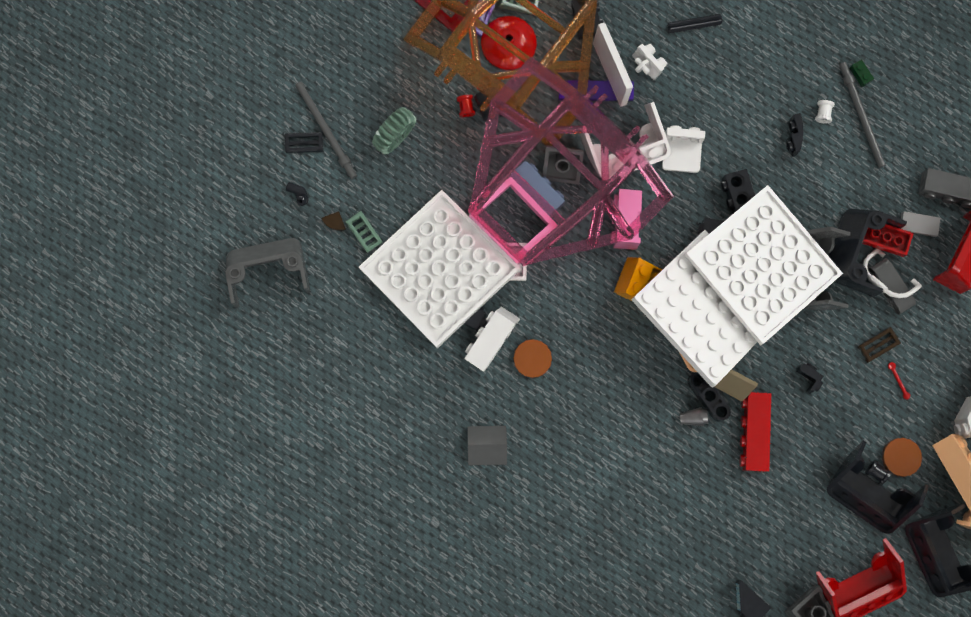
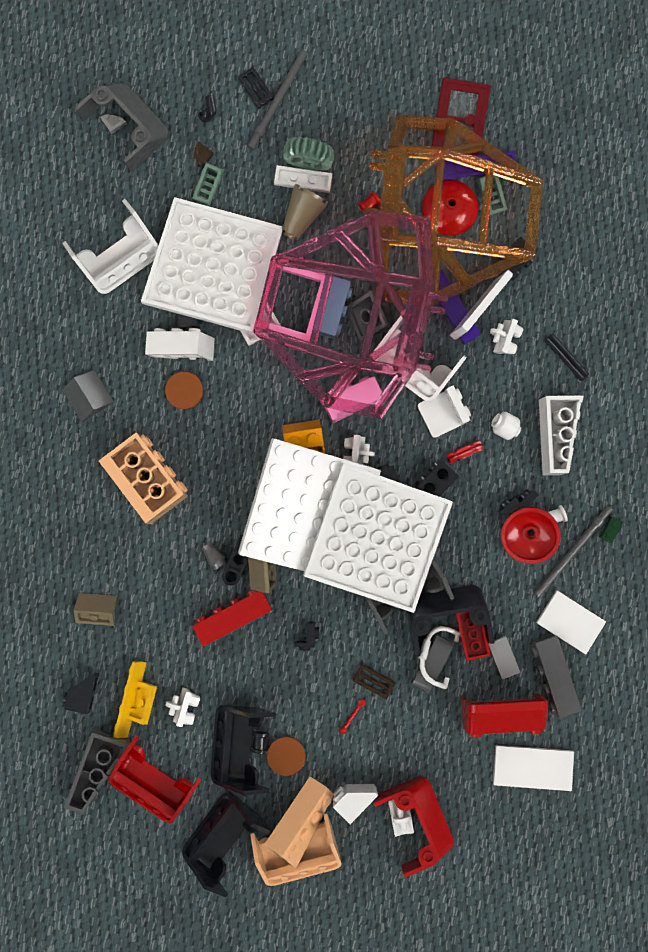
camera: 65 degrees right, 5 degrees up
none -> white windscreen [62,199,159,294]
none -> dark tan panel [74,593,117,626]
none -> light nougat brick [99,433,188,524]
none -> light grey tile [100,114,127,134]
none -> yellow bracket [113,661,157,739]
none -> white hips [165,687,200,727]
none -> white tile [274,165,332,193]
none -> dark tan cone [282,183,329,240]
none -> white hips [343,435,375,465]
none -> red axle [446,440,483,464]
none -> white head [491,412,521,440]
none -> red dish [501,507,561,564]
none -> white tile [536,590,606,654]
none -> white wedge [539,396,583,476]

